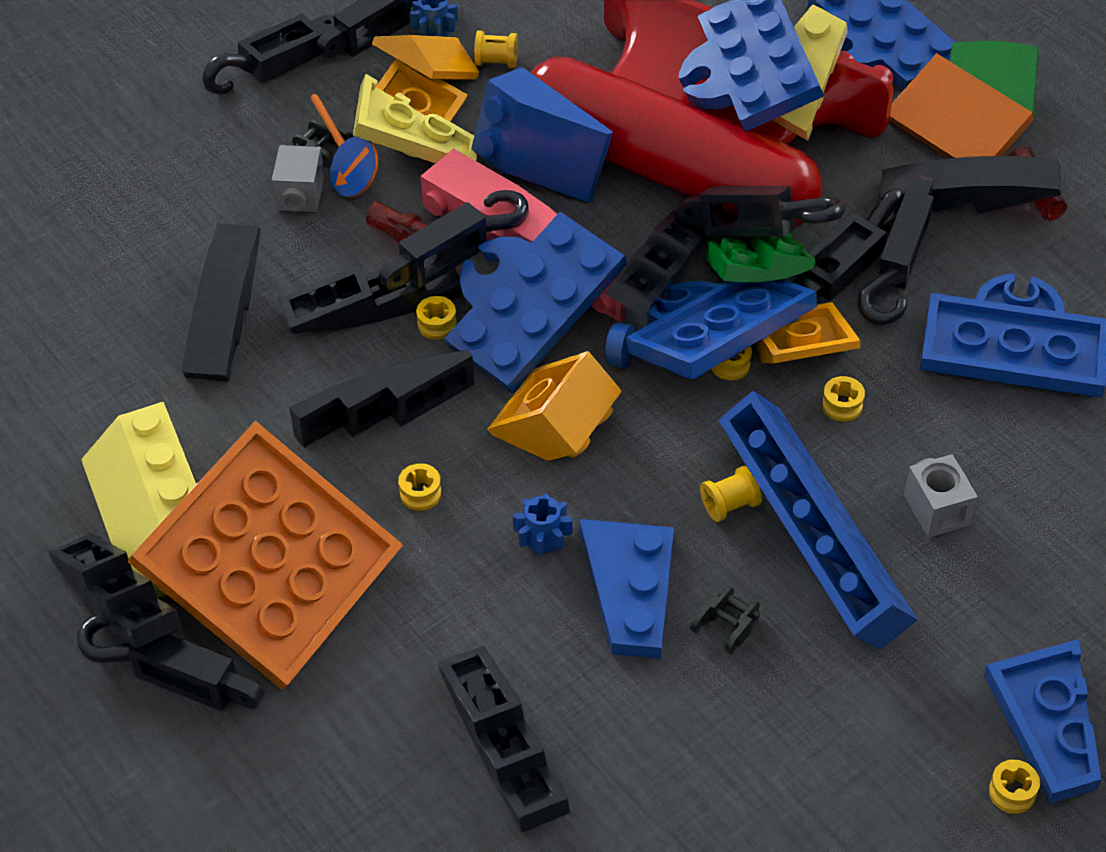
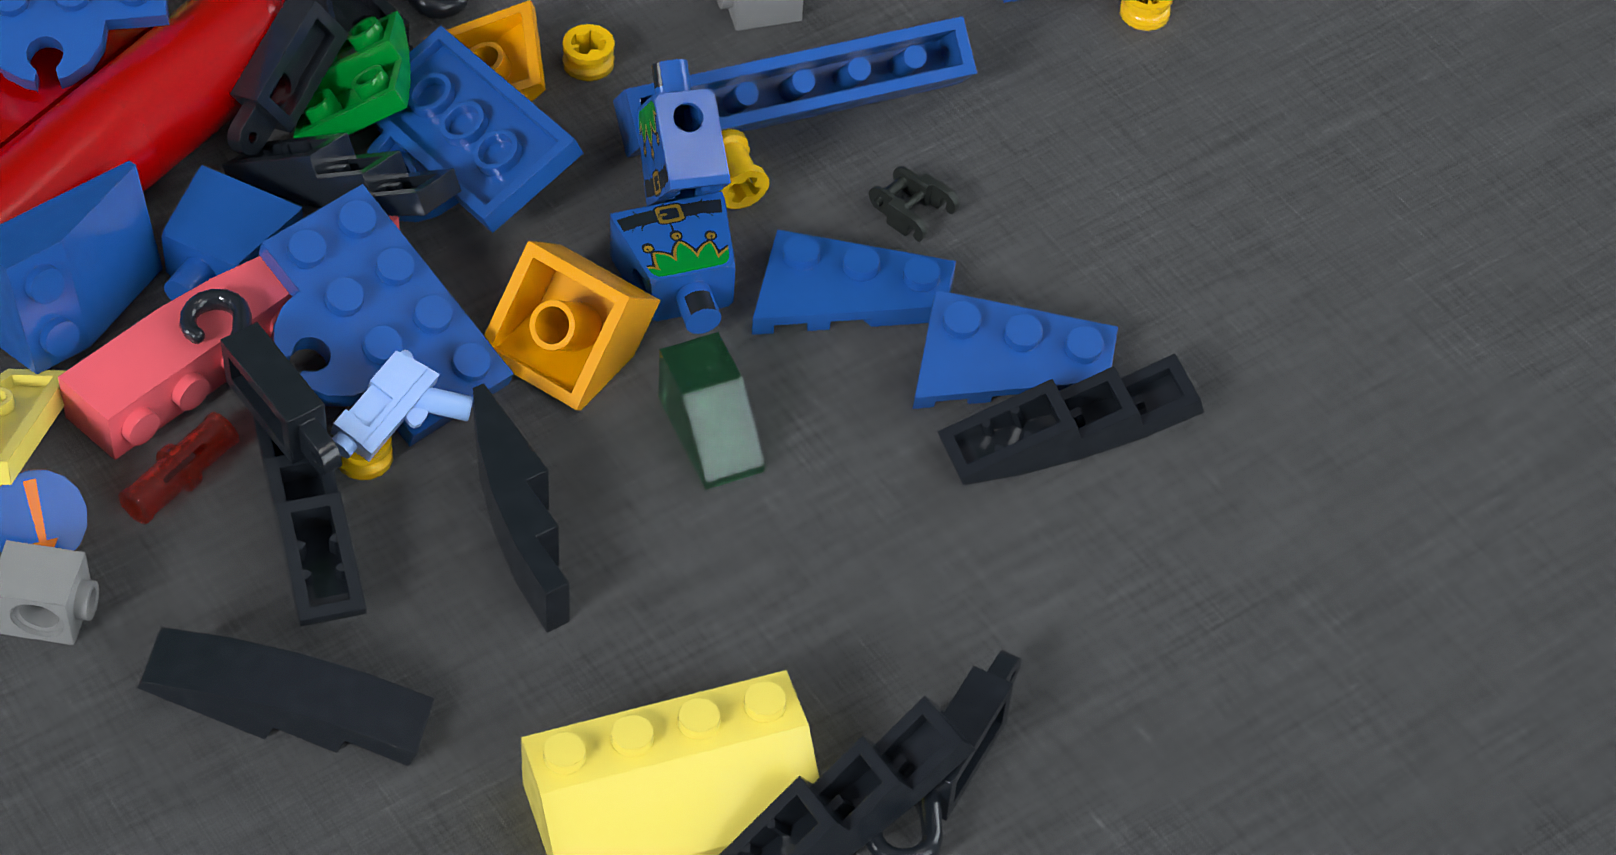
camera: 90 degrees left, 0 degrees up
orange plate [128,421,403,691] -> none
yellow bush [398,464,442,511] -> none
blue gear [513,494,573,555] -> none
blue tile [605,322,636,369] -> none
none -> blue torso [161,165,303,301]
none -> light blue piece [331,350,473,462]
none -> blue torso [610,192,735,334]
none -> torso [637,59,731,206]
none -> slope [658,332,765,490]
none -> blue wing [912,290,1118,409]

